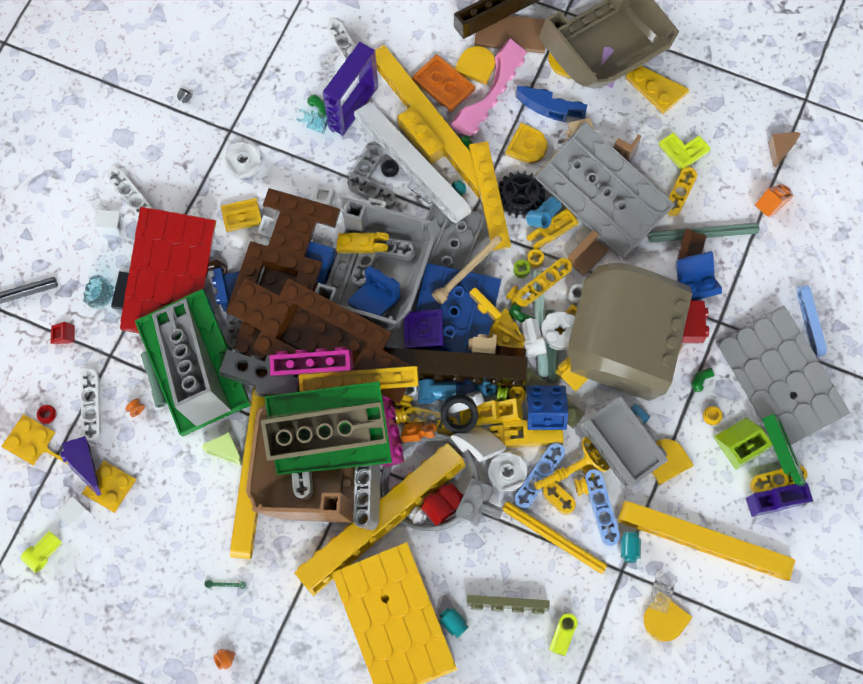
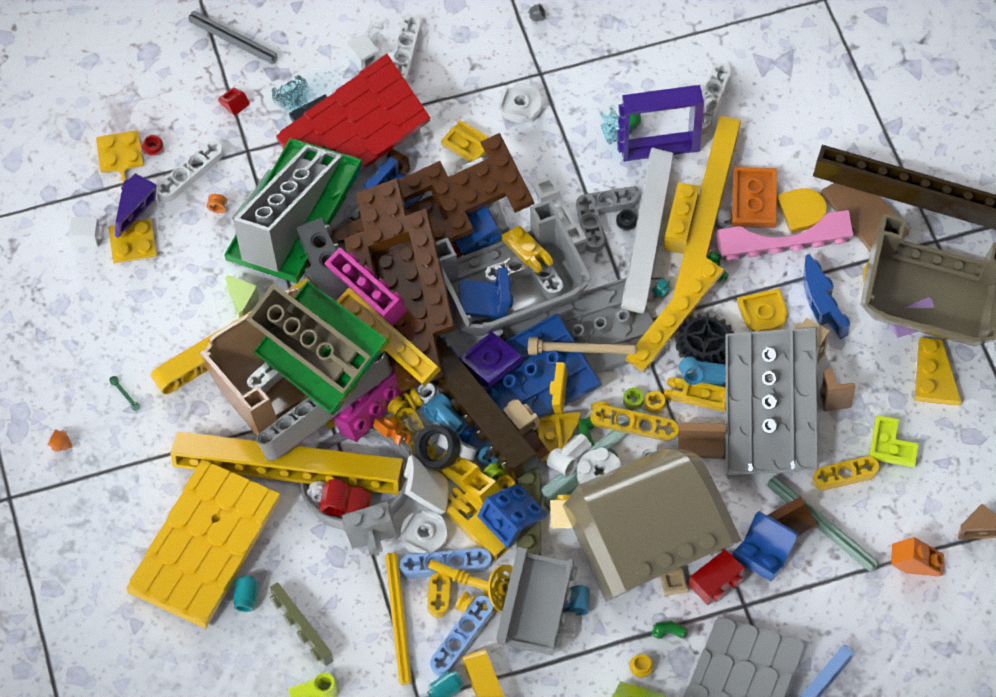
camera: 50 degrees right, 10 degrees down
neon yellow piece [20,531,62,573] -> none
yellow tile [651,439,694,486] -> none

